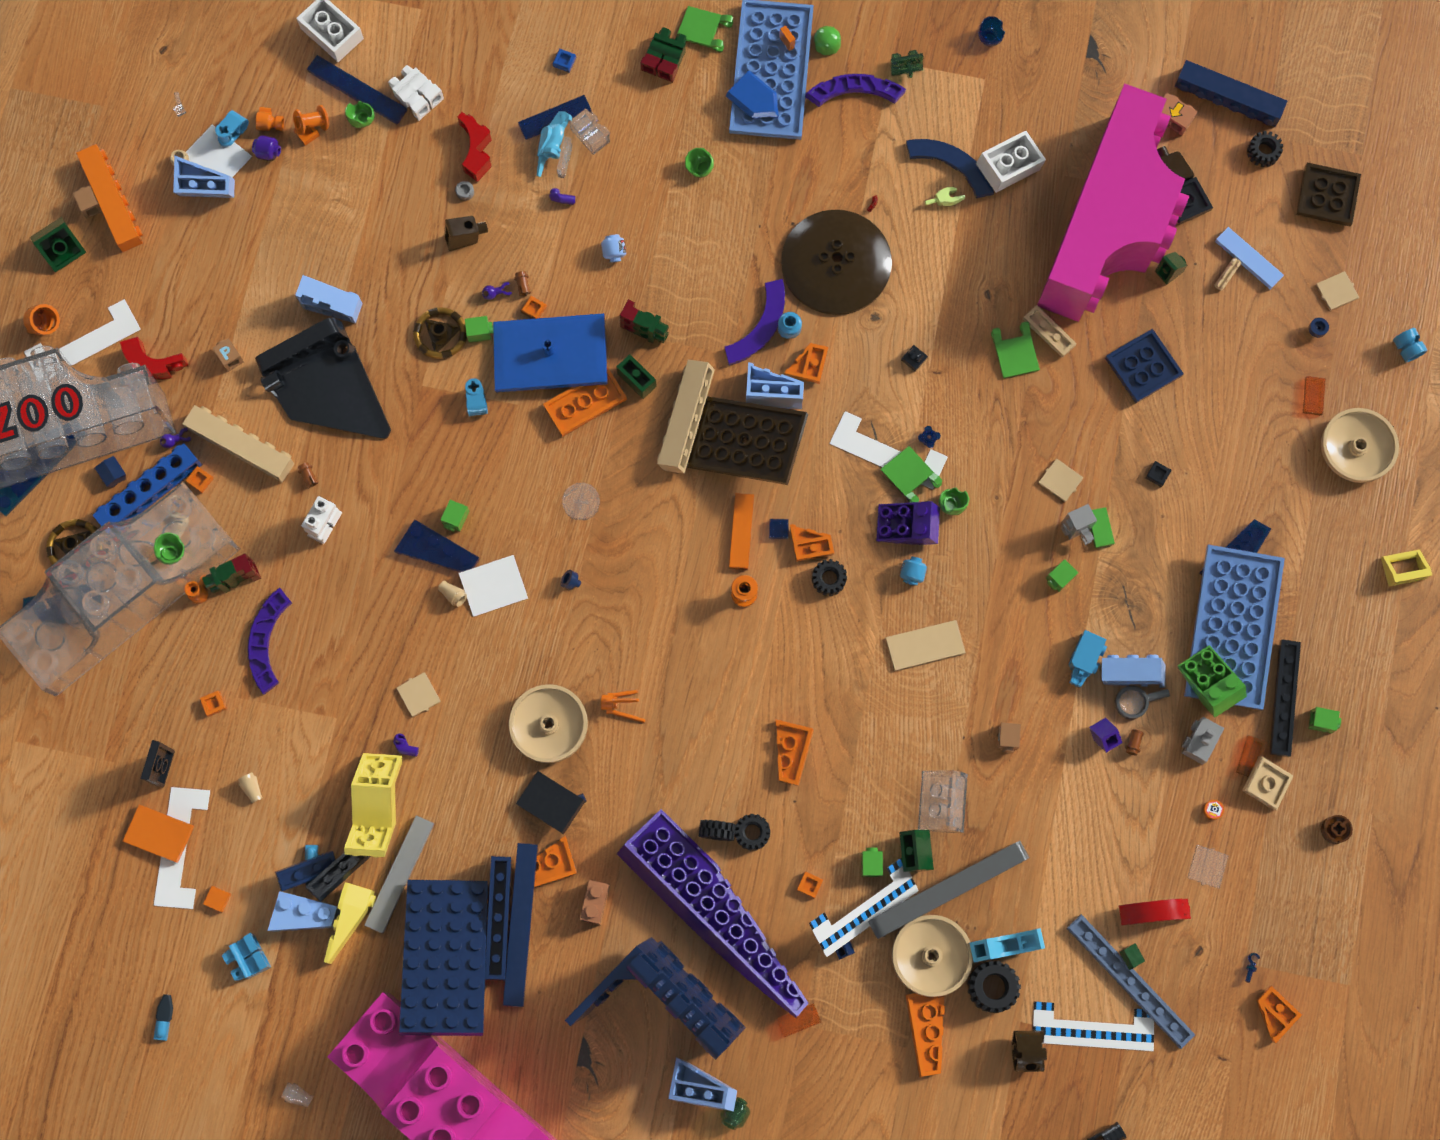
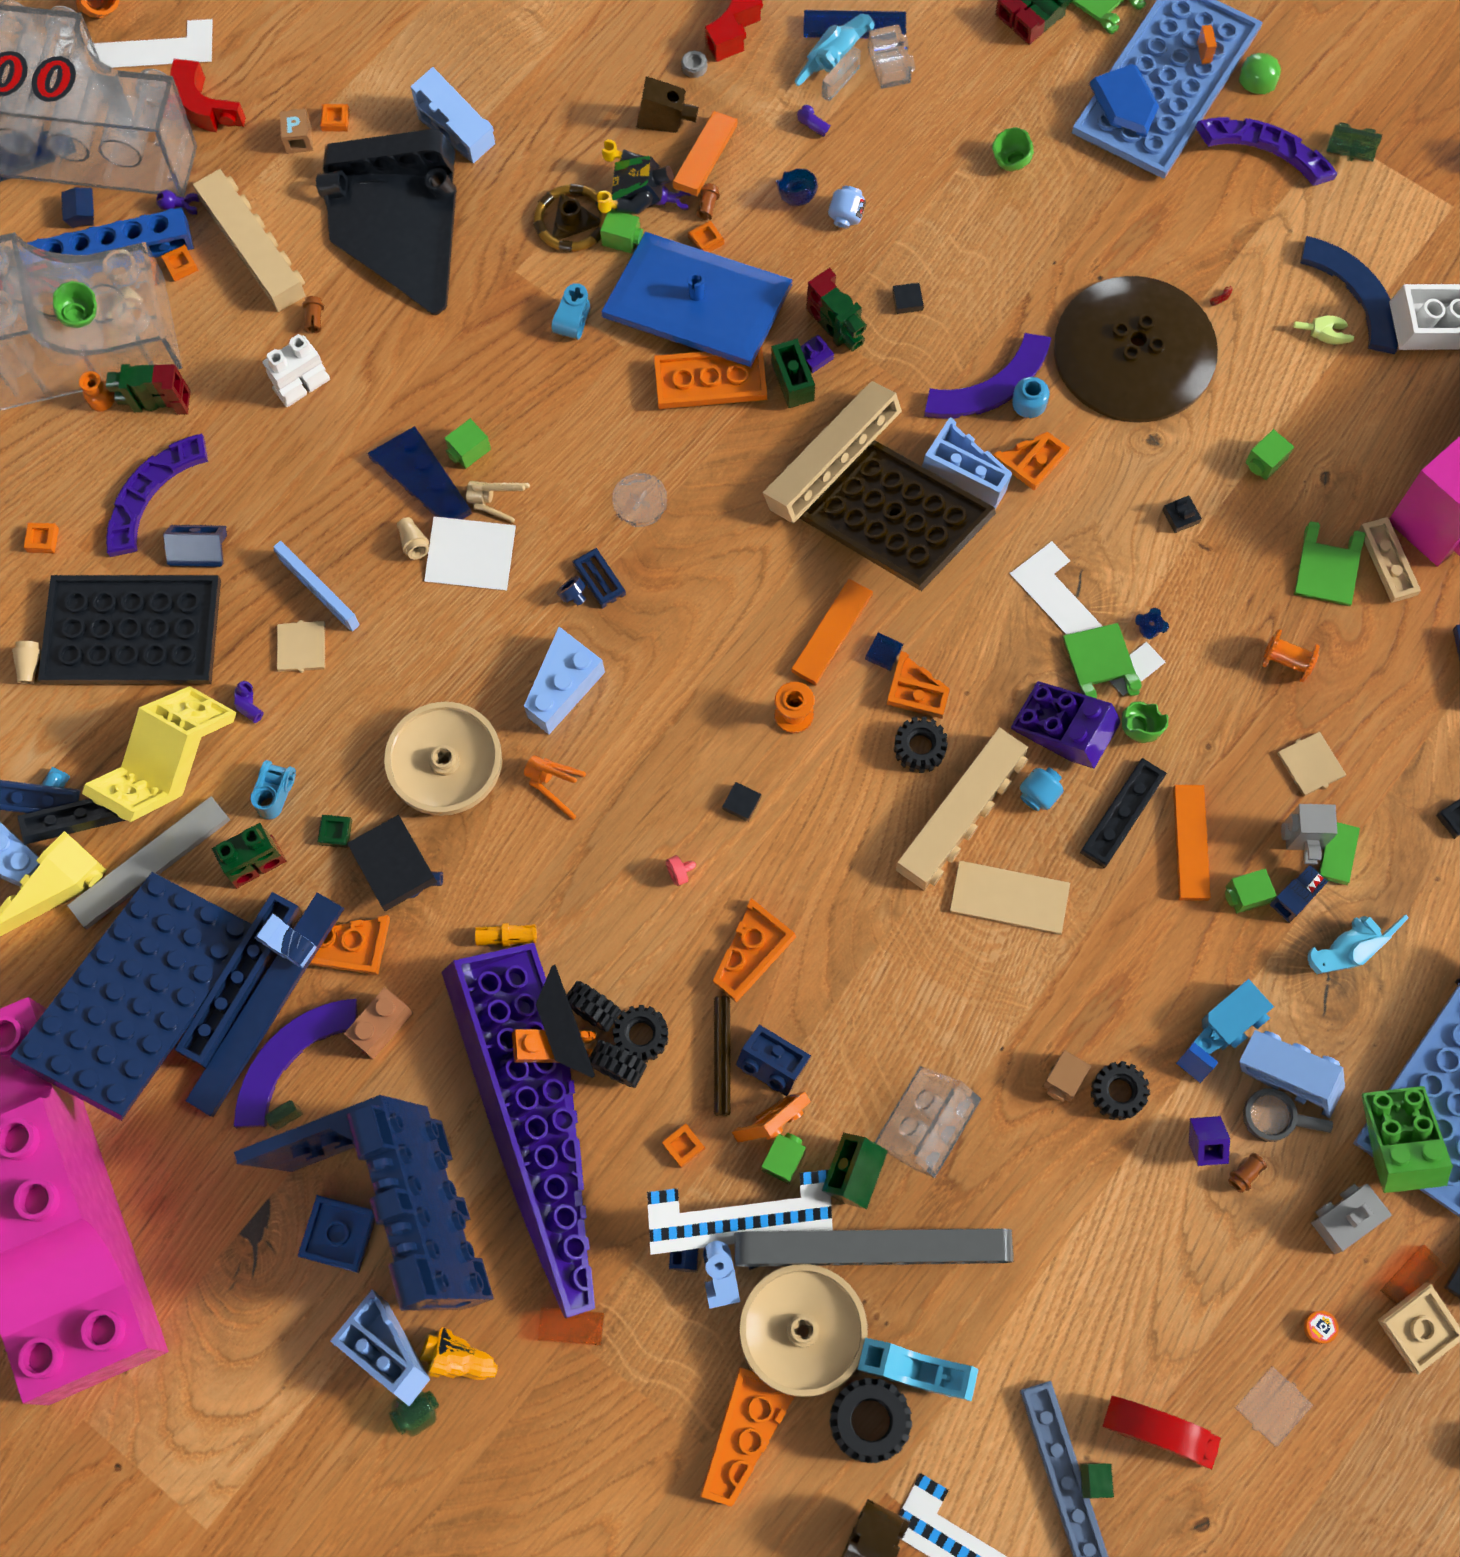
camera: 30 degrees right, 5 degrees down
none -> black plate [38,575,221,684]
none -> panel [163,525,227,567]
none -> dark green hips [211,823,287,889]
none -> dark purple tile [234,998,358,1128]
none -> dark azure piece [250,760,296,820]
none -> leg [254,914,317,968]
none -> clear green tile [265,1100,303,1130]
none -> light blue tile [273,541,360,632]
none -> blue tile [298,1195,375,1273]
none -> dark green tile [317,815,353,848]
none -> orange tile [320,104,350,131]
none -> light orange rock [420,1327,498,1380]
none -> tan plant [466,481,530,523]
none -> light orange pin [475,923,537,947]
none -> orange hinge [512,1029,596,1063]
none -> light blue wedge [524,627,605,734]
none -> black sticker [536,965,595,1078]
none -> dark blue tile [573,548,626,609]
none -> black tyre [589,1040,647,1088]
none -> torso [597,140,674,215]
none -> coral tile [666,855,696,886]
none -> orange tile [673,111,738,196]
none -> light blue leg [703,1241,741,1309]
none -> dark brown axle [714,996,730,1116]
none -> black tile [722,782,762,822]
none -> orange wing [732,1092,811,1143]
none -> dark blue bracket [736,1024,811,1096]
none -> clear blue hair [776,168,818,206]
none -> dark purple tile [800,335,834,373]
none -> black tile [892,283,924,314]
none -> tan brick [896,727,1028,891]
none -> black tile [1080,758,1167,868]
none -> black tyre [1091,1061,1150,1120]
none -> orange tile [1173,785,1211,901]
none -> blue tile [1176,1043,1218,1083]
none -> bright green brick [1245,429,1294,480]
none -> orange hose [1262,629,1320,682]
none -> dark blue leg [1269,865,1328,923]
none -> medium azure animal [1307,915,1409,974]

